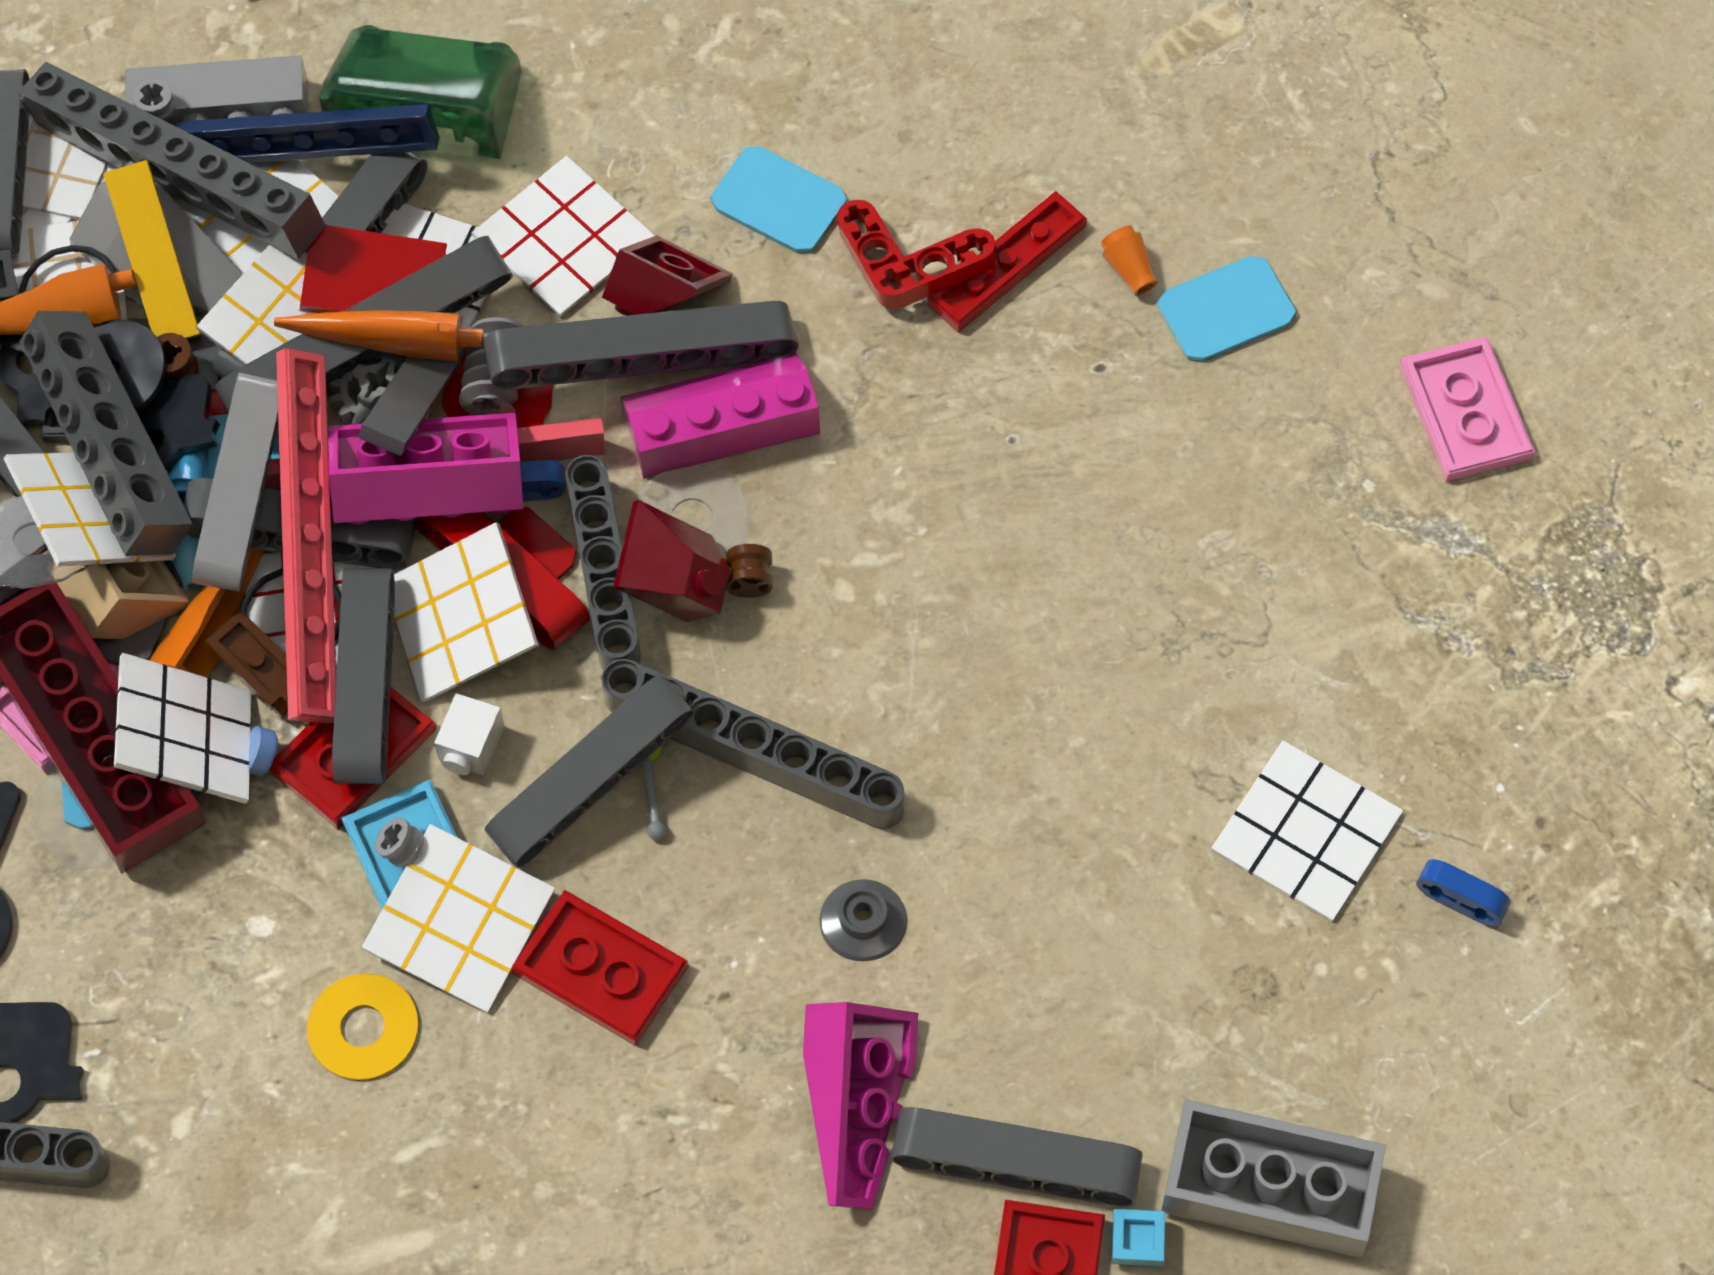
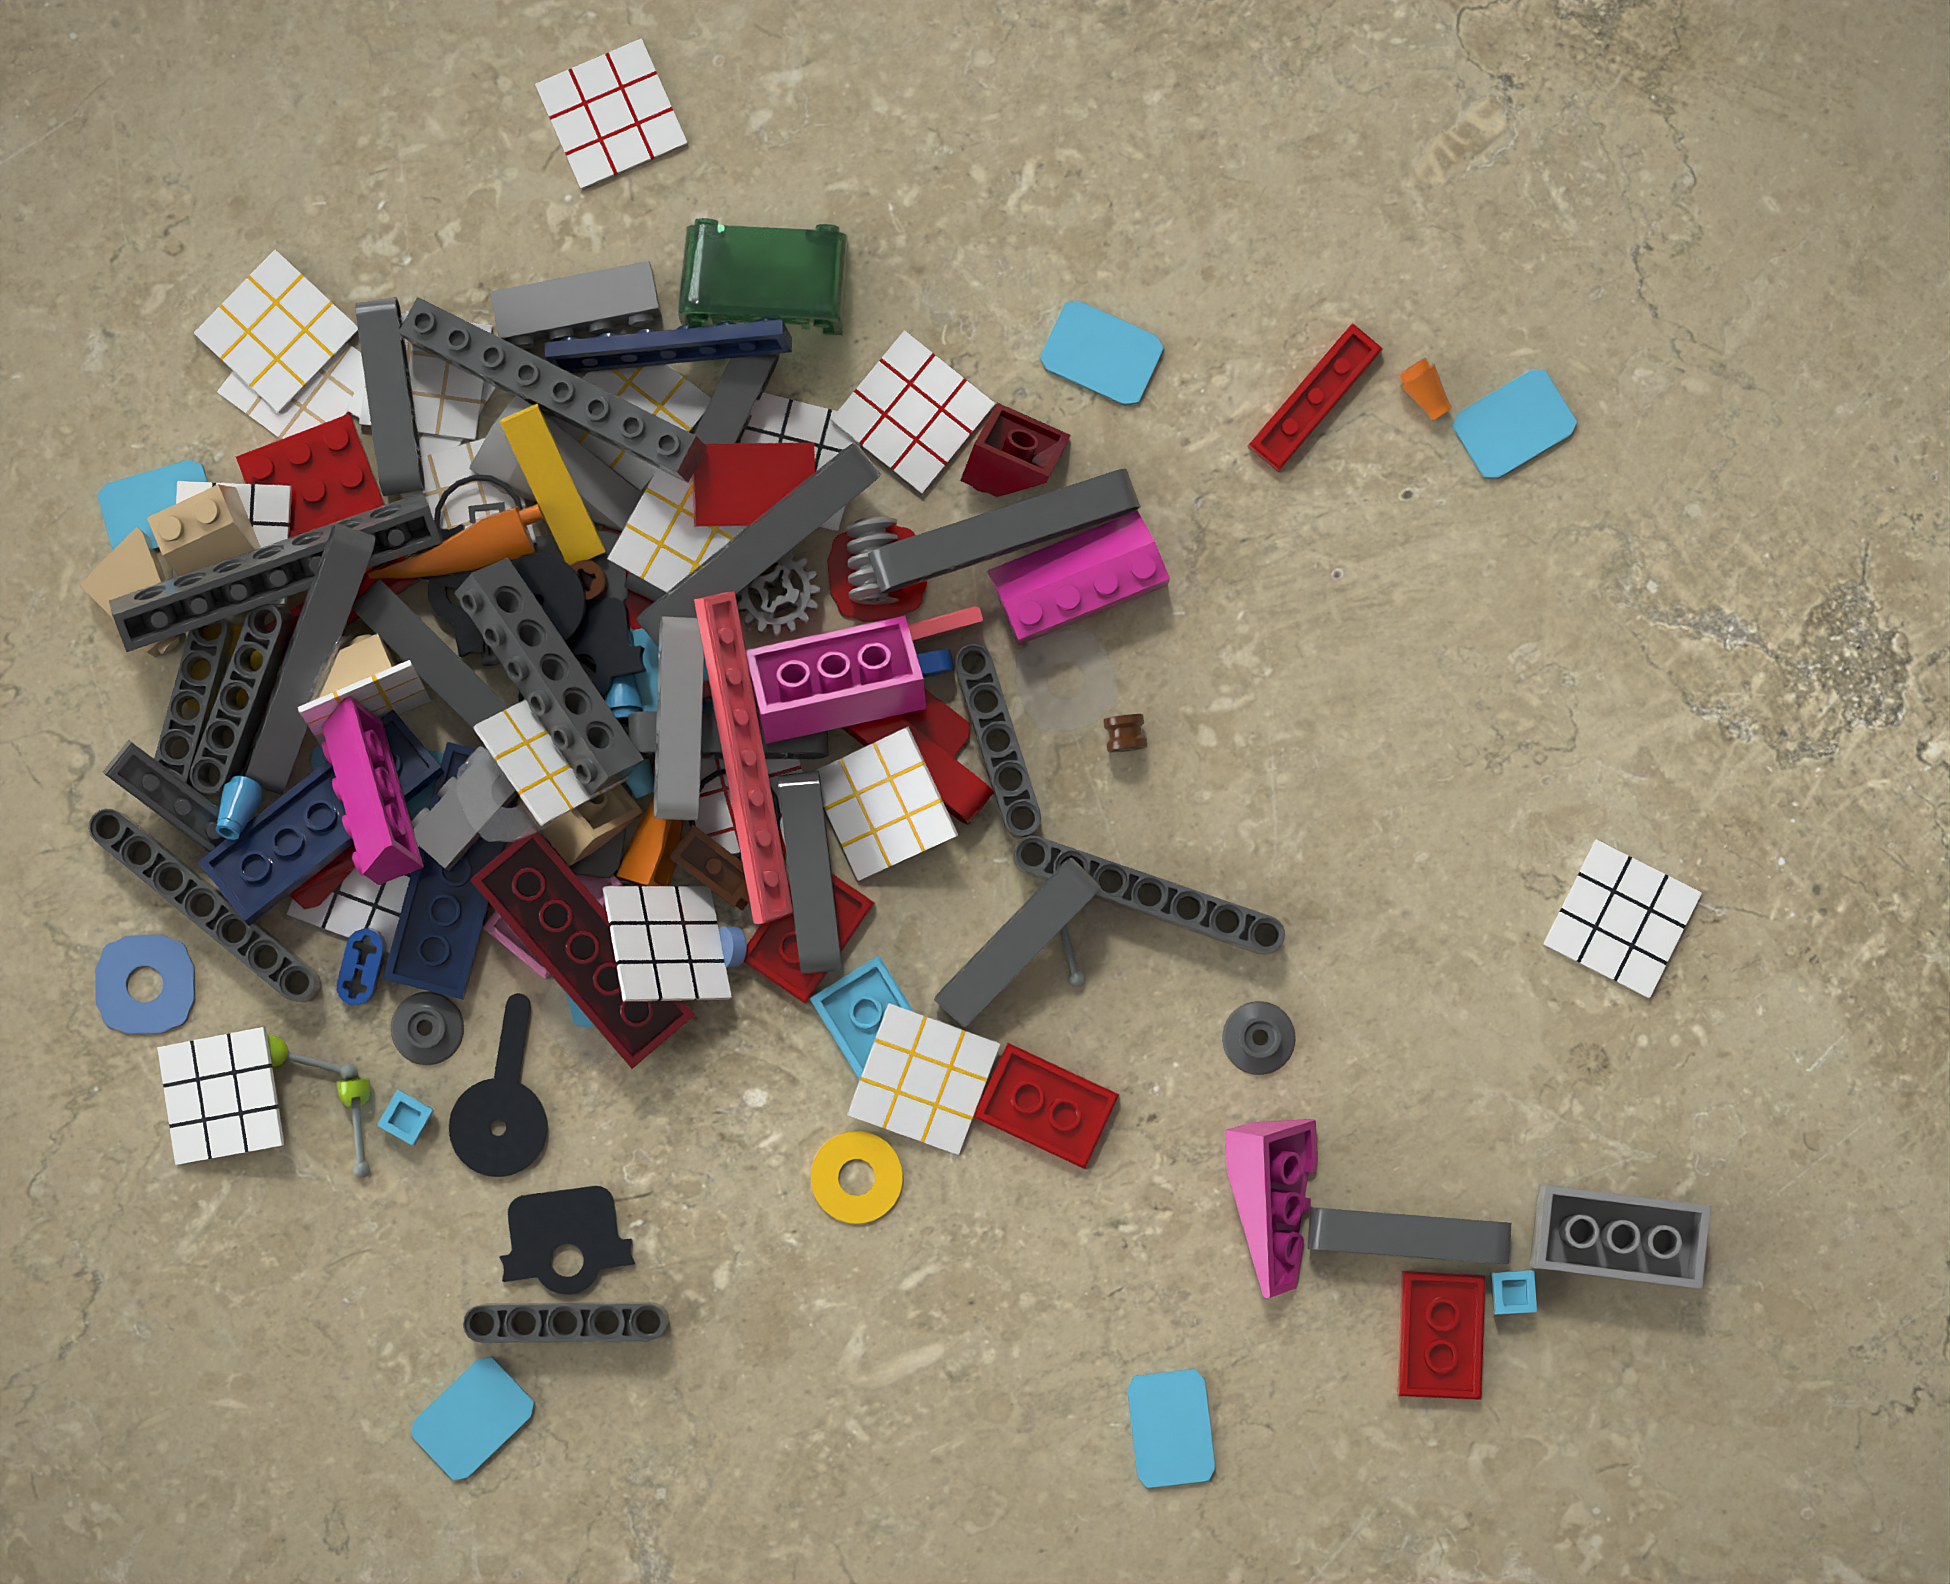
camera: 10 degrees left, 20 degrees up
light grey bush [132,78,176,121] -> none
orange piece [274,310,484,362] -> none
dark grey tile [358,349,465,456] -> none
light grey bush [375,818,424,867] -> none
white brick [434,693,505,776] -> none
dark red slope [613,500,730,622] -> none
red beam [837,200,997,309] -> none
bright pink tile [1399,337,1535,482] -> none
blue beam [1416,859,1511,927] -> none

